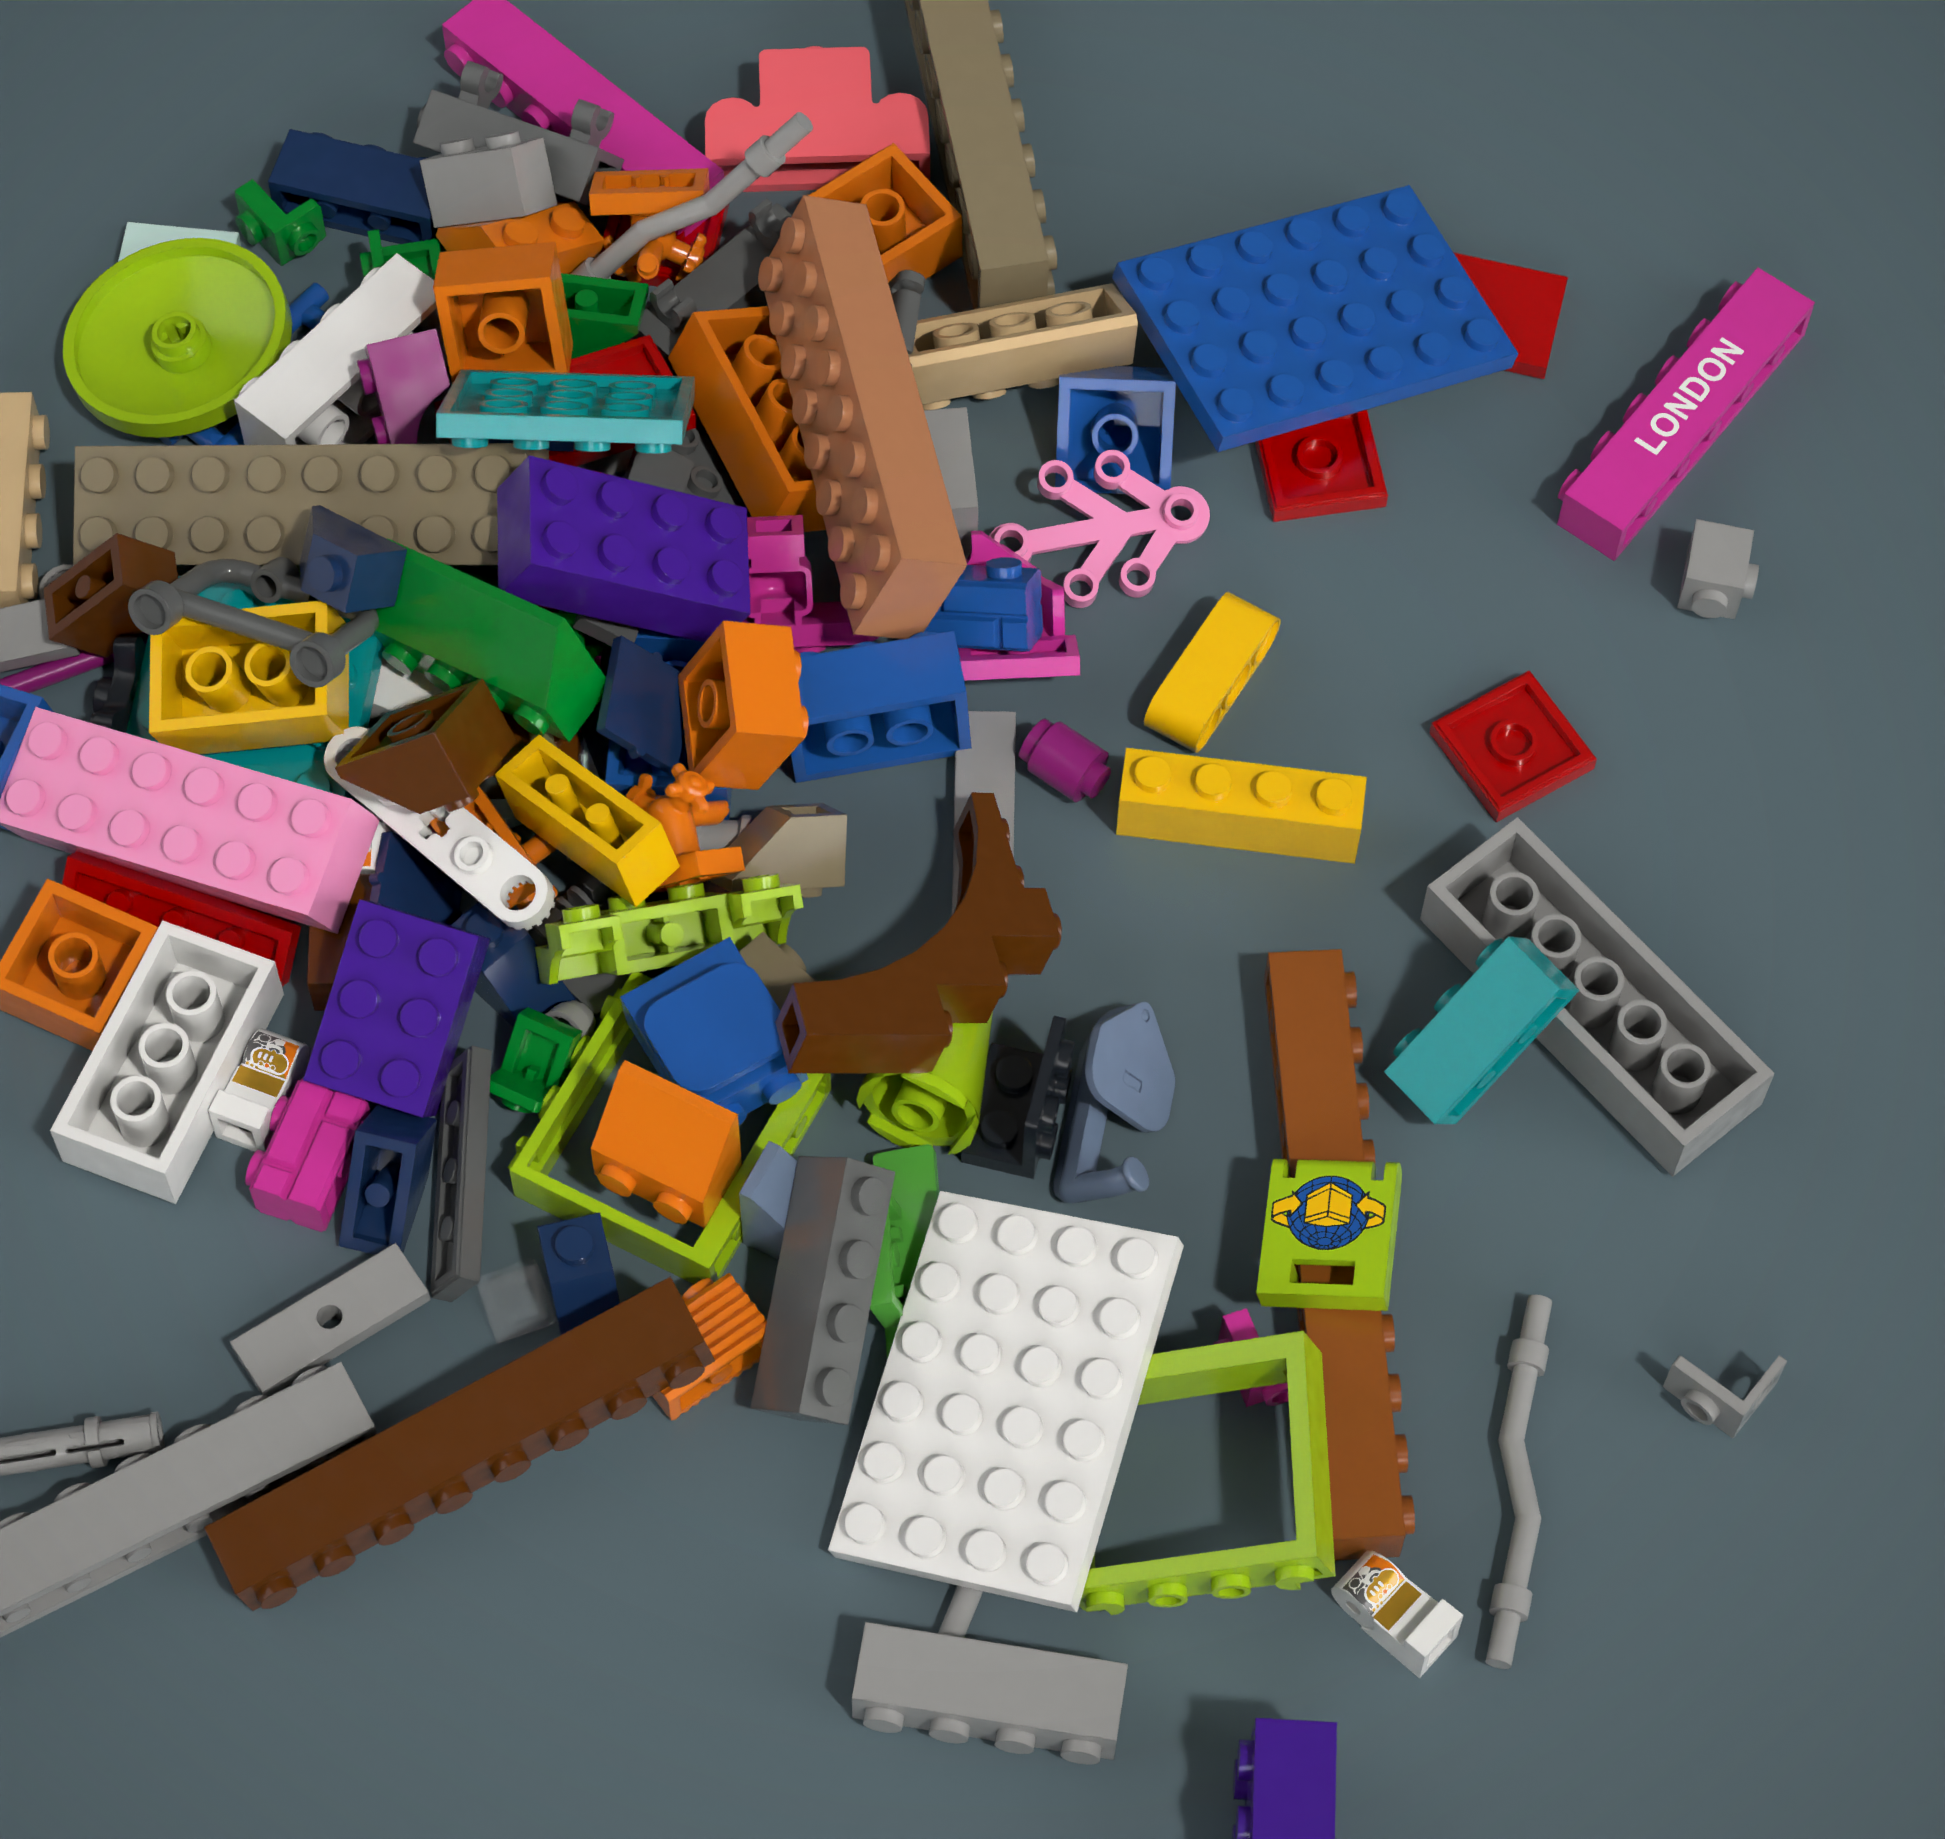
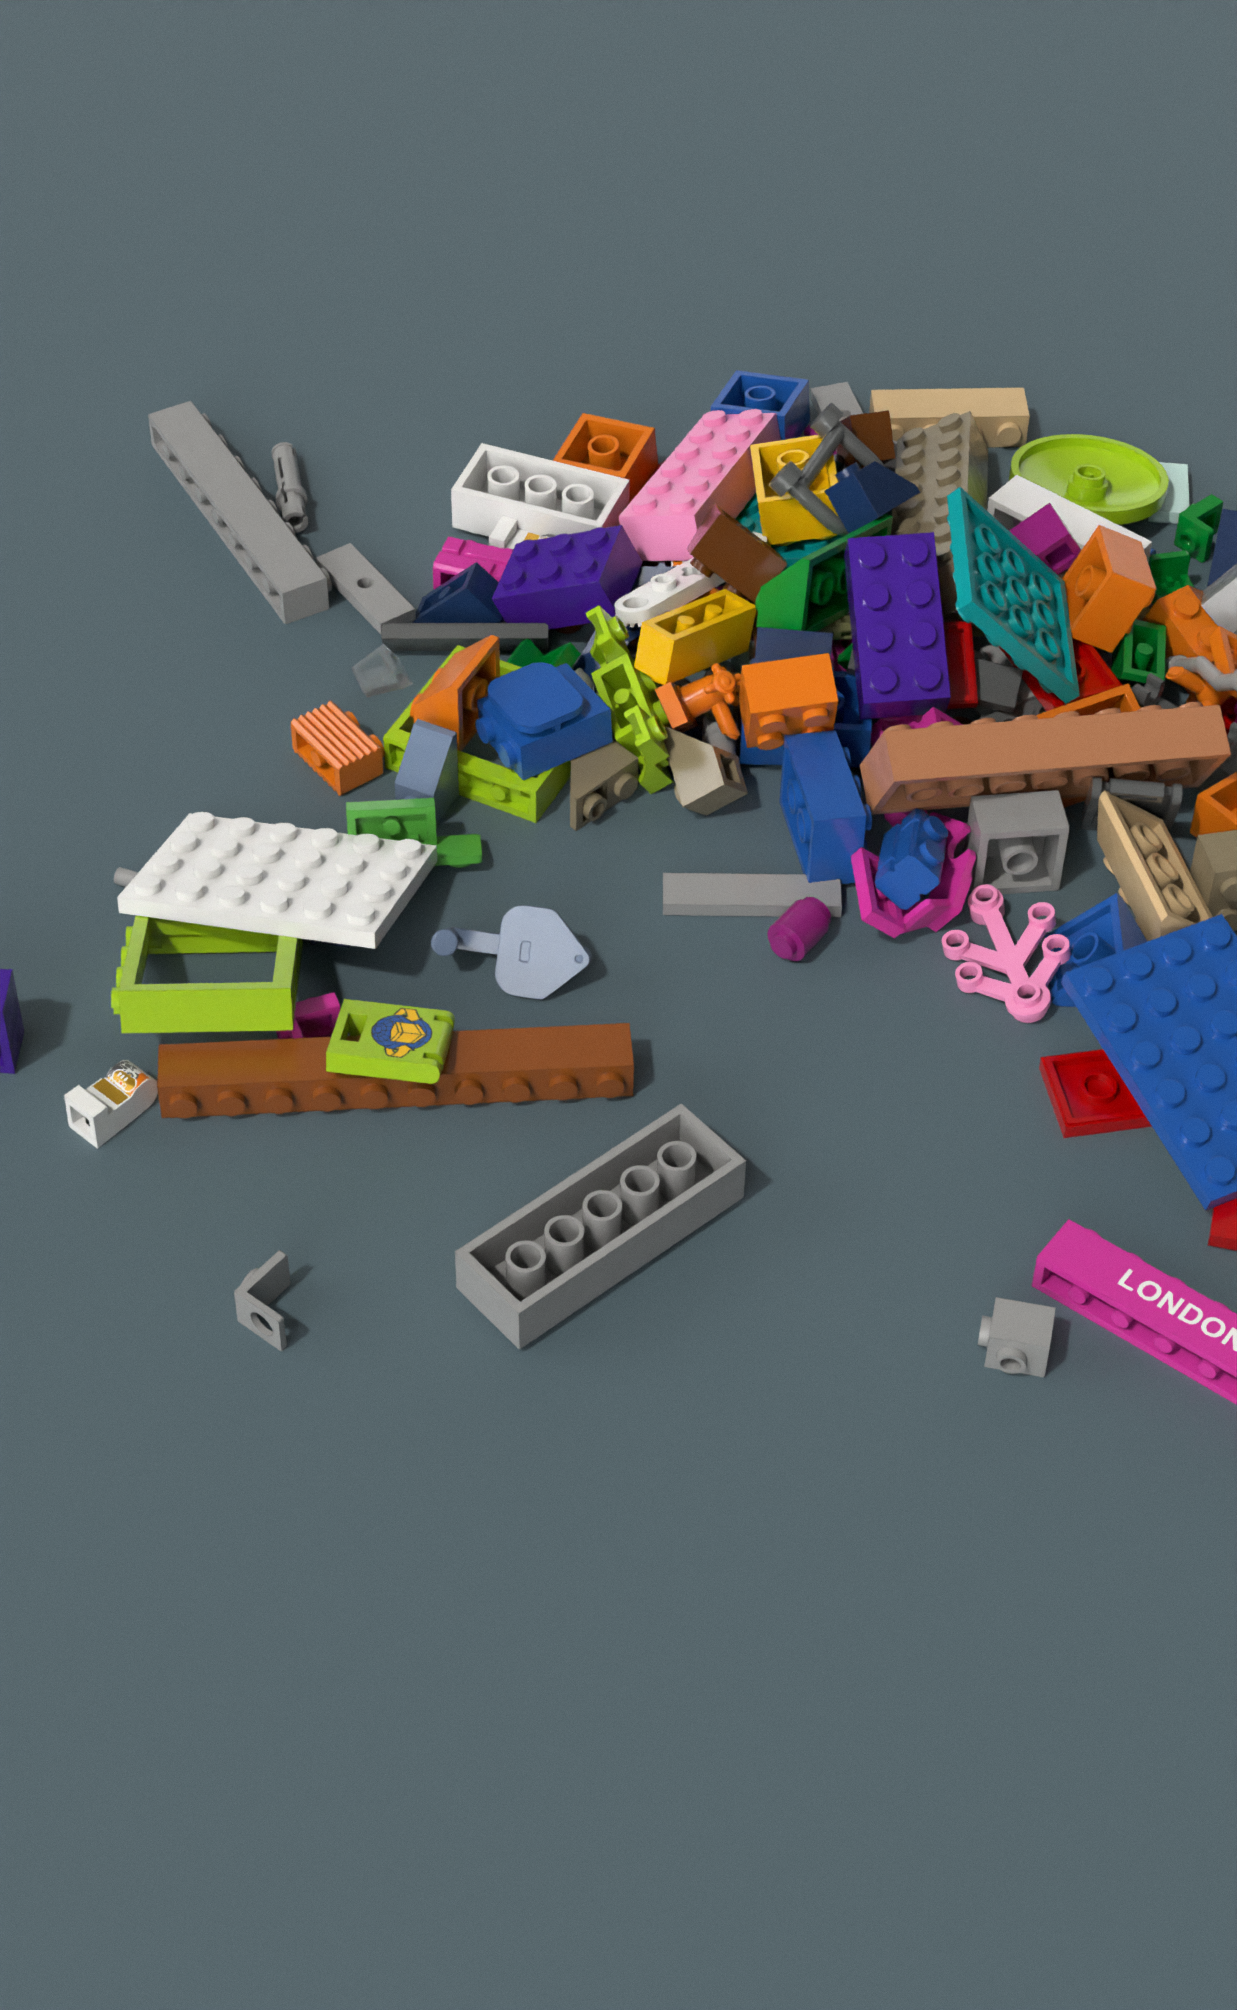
camera: 90 degrees right, 15 degrees down
reddish brown brick [204,1276,715,1611] -> none
dark blue slope [537,1212,620,1335] -> none
dark grey brick [751,1156,895,1425] -> none
reddish brown arch [775,792,1062,1073] -> none
light grey brick [852,1622,1128,1765] -> none
lime cone [856,1012,993,1155] -> none
black bracket [961,1015,1075,1179] -> none
yellow brick [1116,748,1367,864] -> none
yellow beam [1144,592,1281,753] -> none
teal brick [1384,936,1580,1124] -> none
red tile [1429,670,1597,822] -> none
light grey bar [1485,1294,1553,1669] -> none

